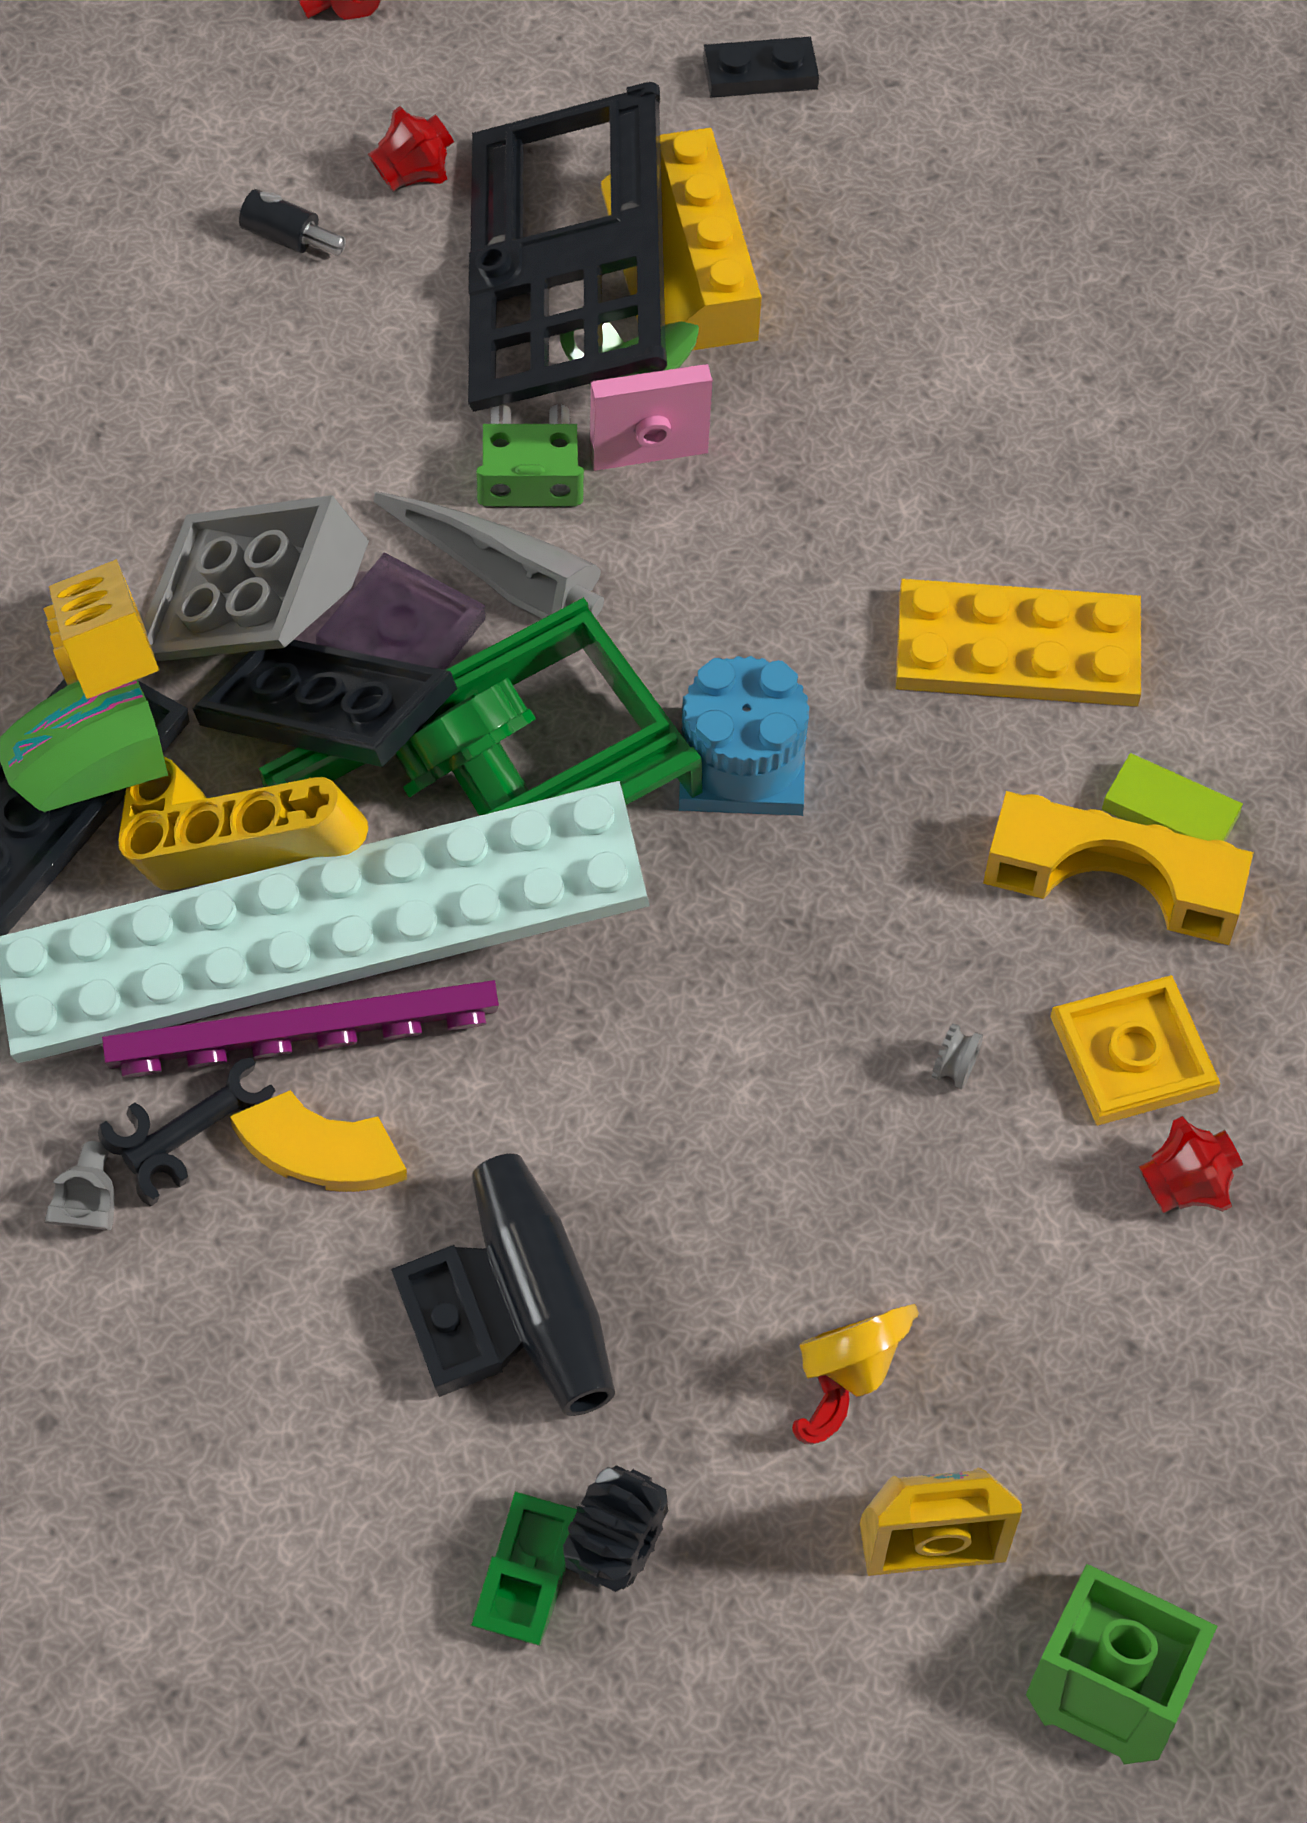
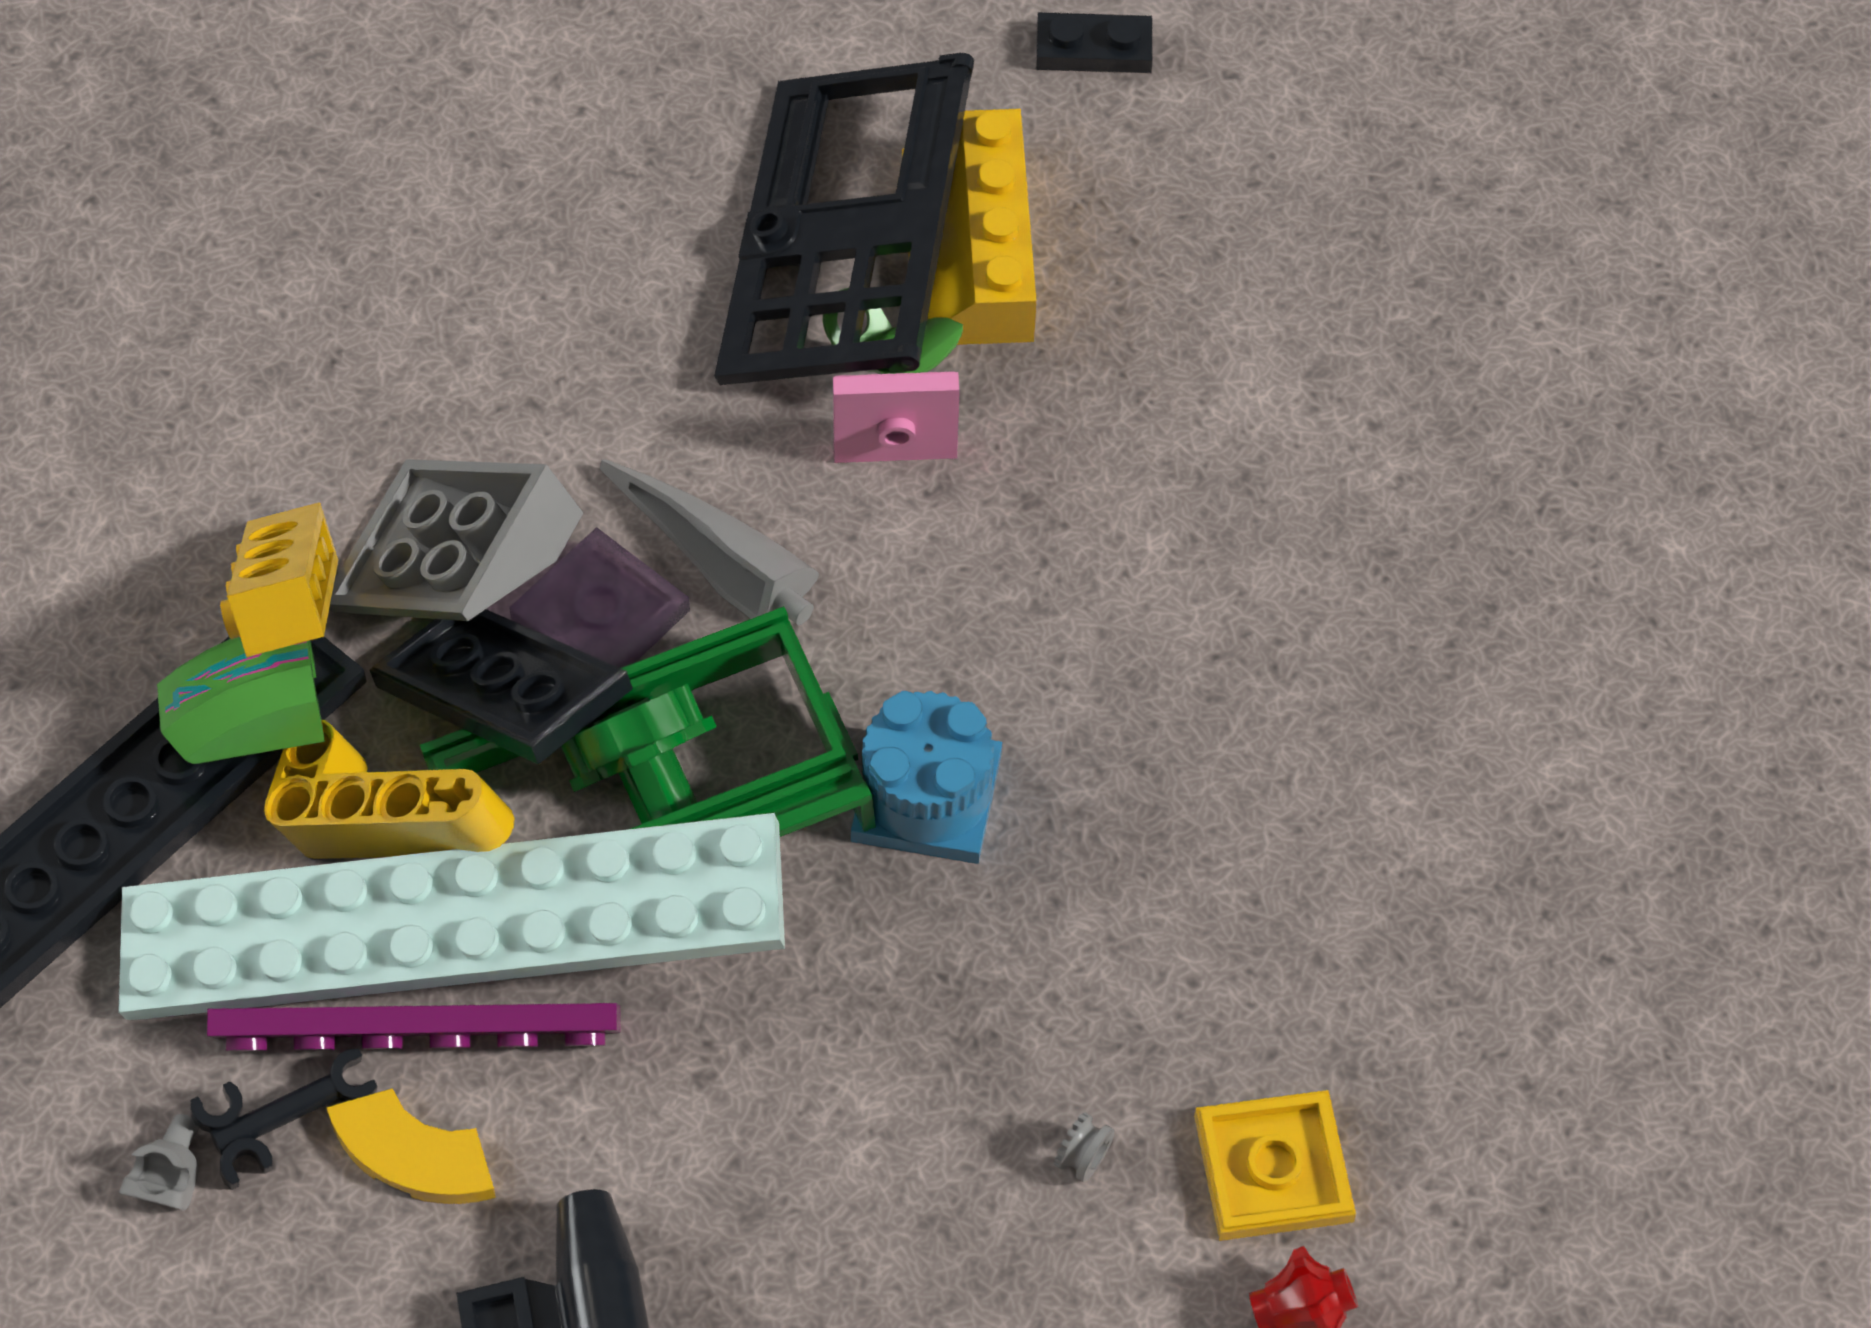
camera: 10 degrees right, 0 degrees up
black piece [239,189,346,256] -> none
red rock [368,106,454,192] -> none
bright green piece [477,405,584,507] -> none
yellow plate [895,579,1141,707] -> none
yellow arch [983,791,1254,945] -> none
lime tile [1102,753,1243,841] -> none

